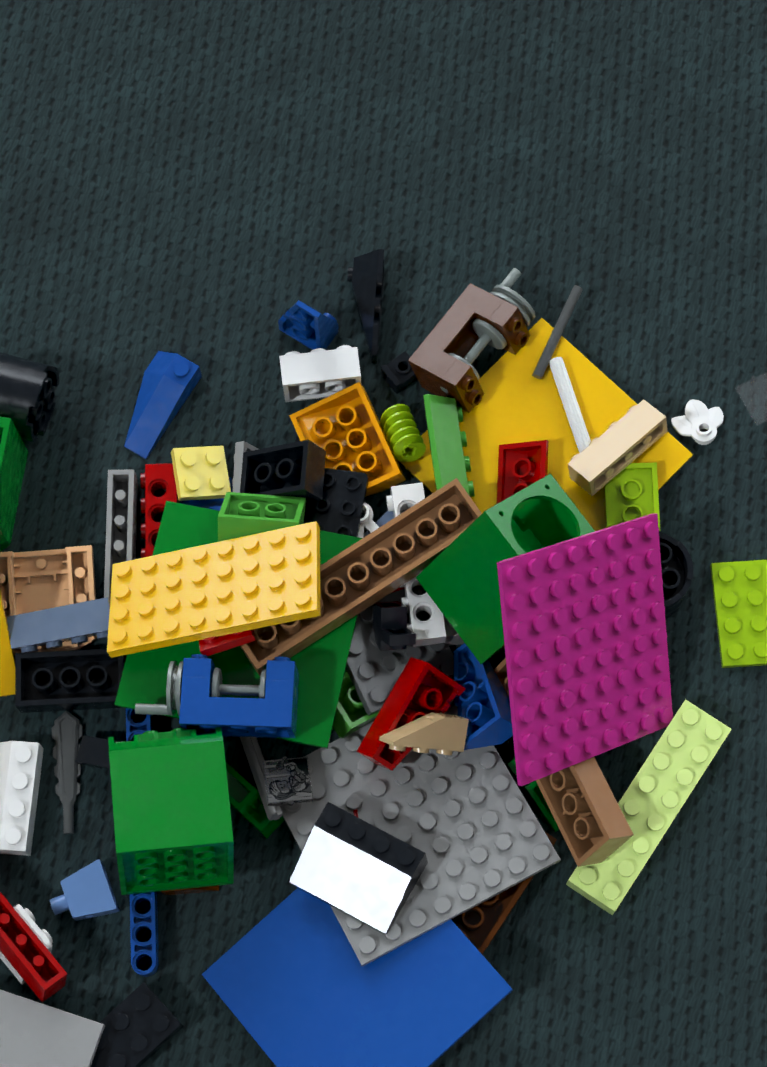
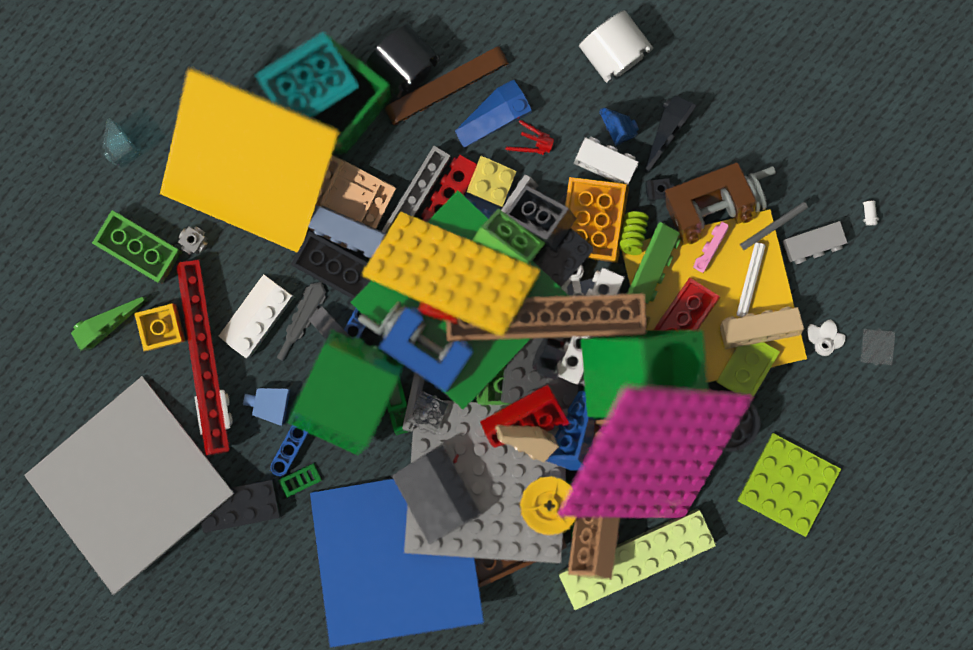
camera: 30 degrees right, 15 degrees up
none -> green slope [278,463,322,498]
none -> reddish brown beam [384,46,509,126]
none -> red plant [505,120,554,155]
none -> yellow piece [520,476,576,535]
none -> white brick [579,10,653,83]
none -> bright pink hinge [693,222,729,273]
none -> light grey brick [782,221,847,264]
none -> white pin [863,201,879,226]

